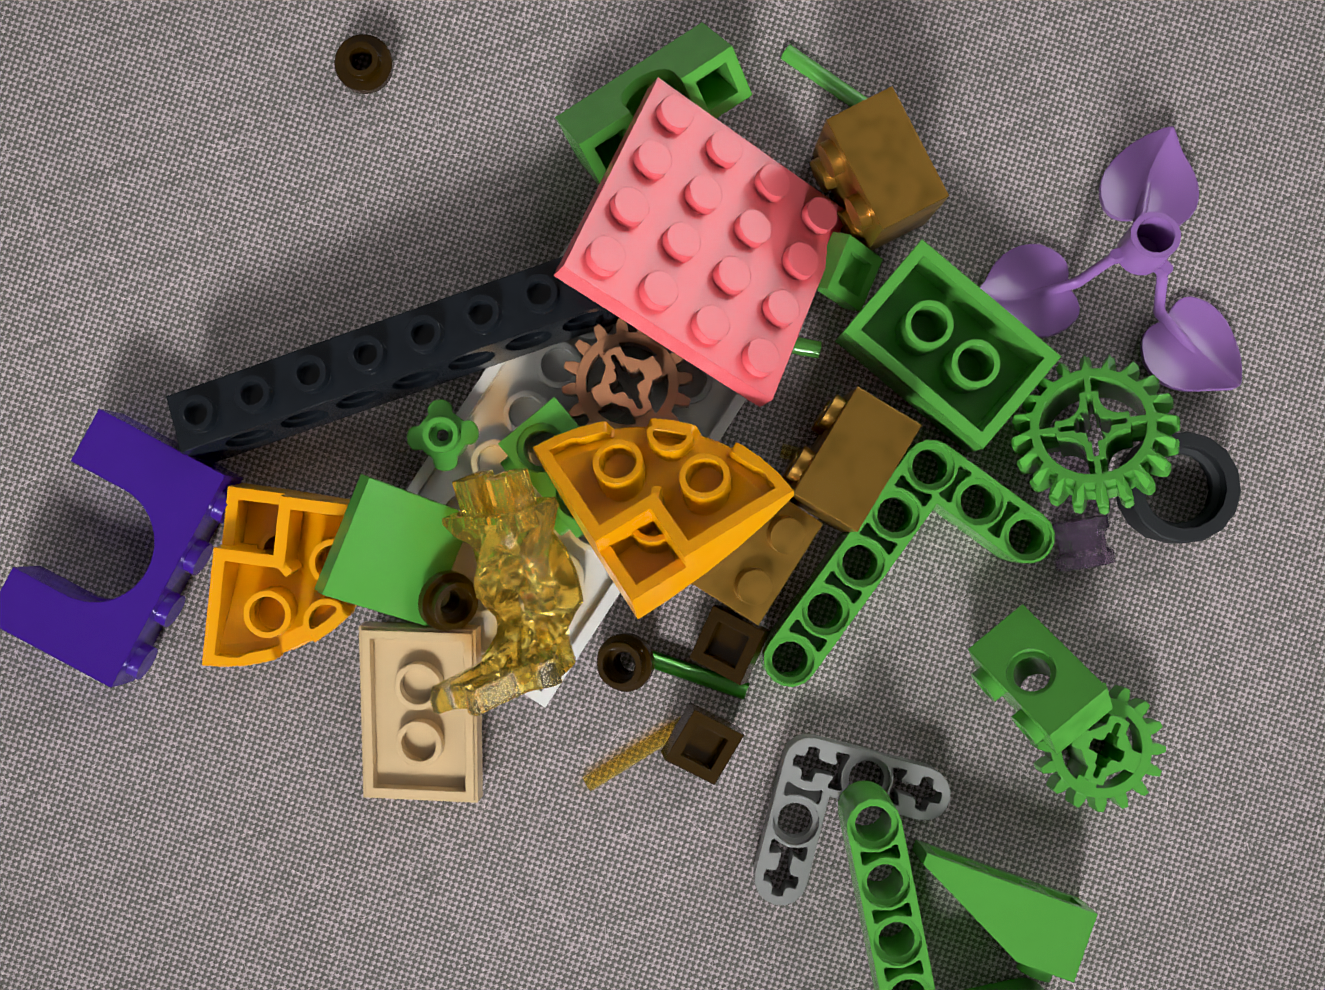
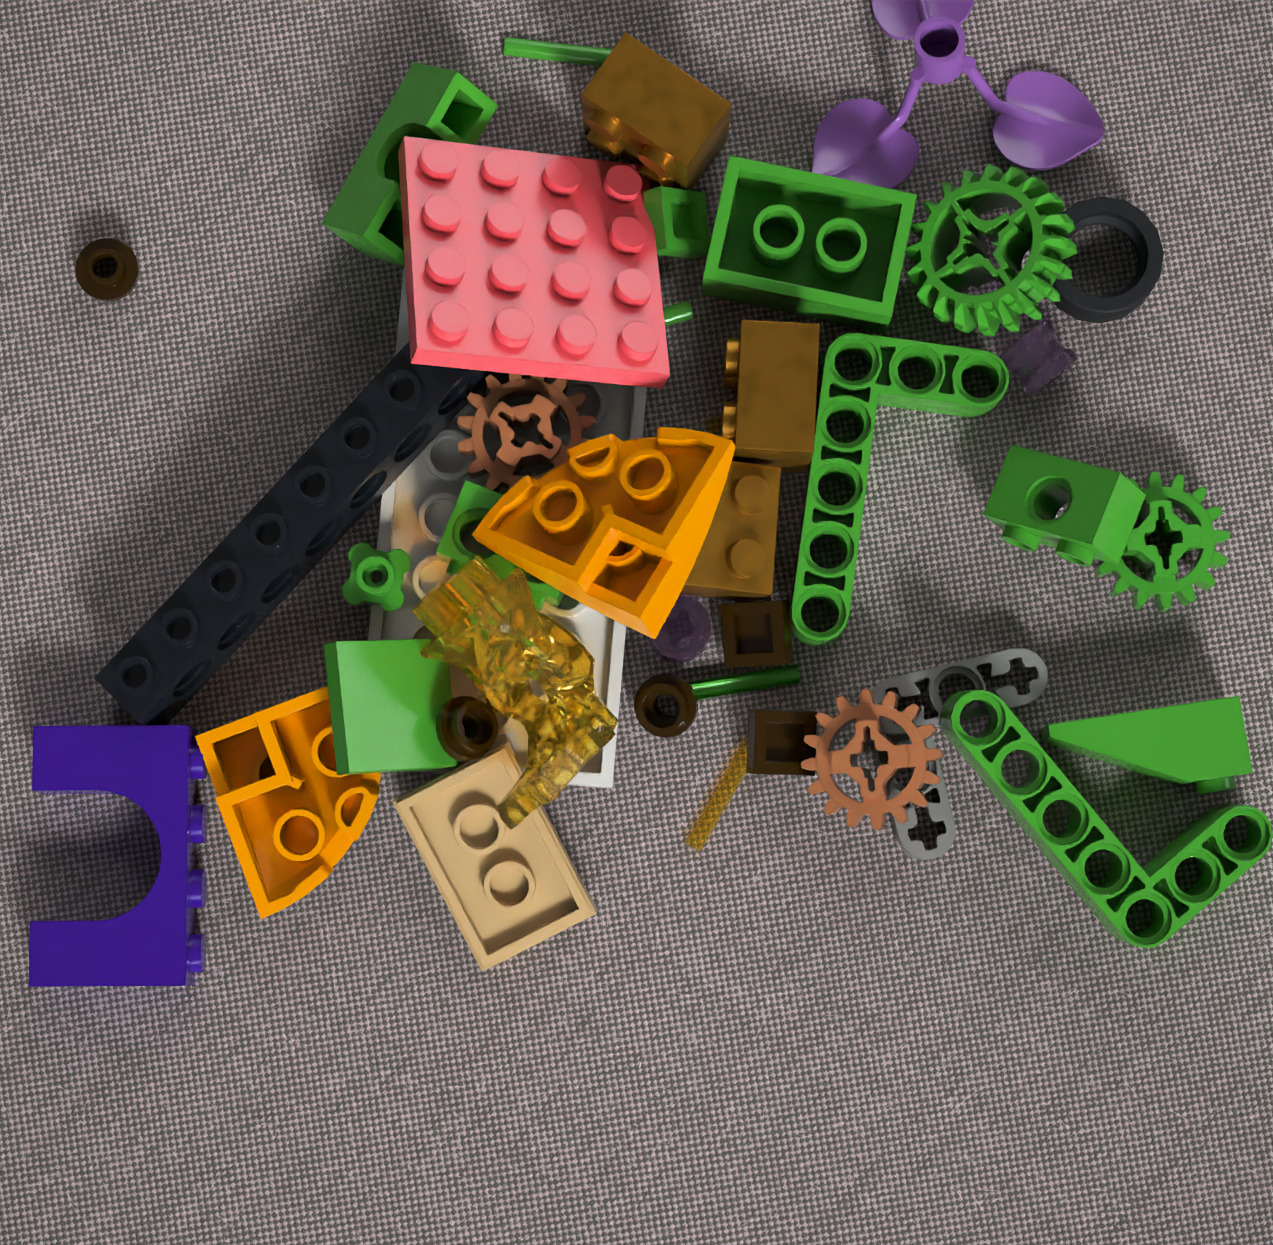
camera: 25 degrees left, 5 degrees down
none -> clear purple wheel [647,595,711,664]
none -> nougat gear [801,689,944,830]

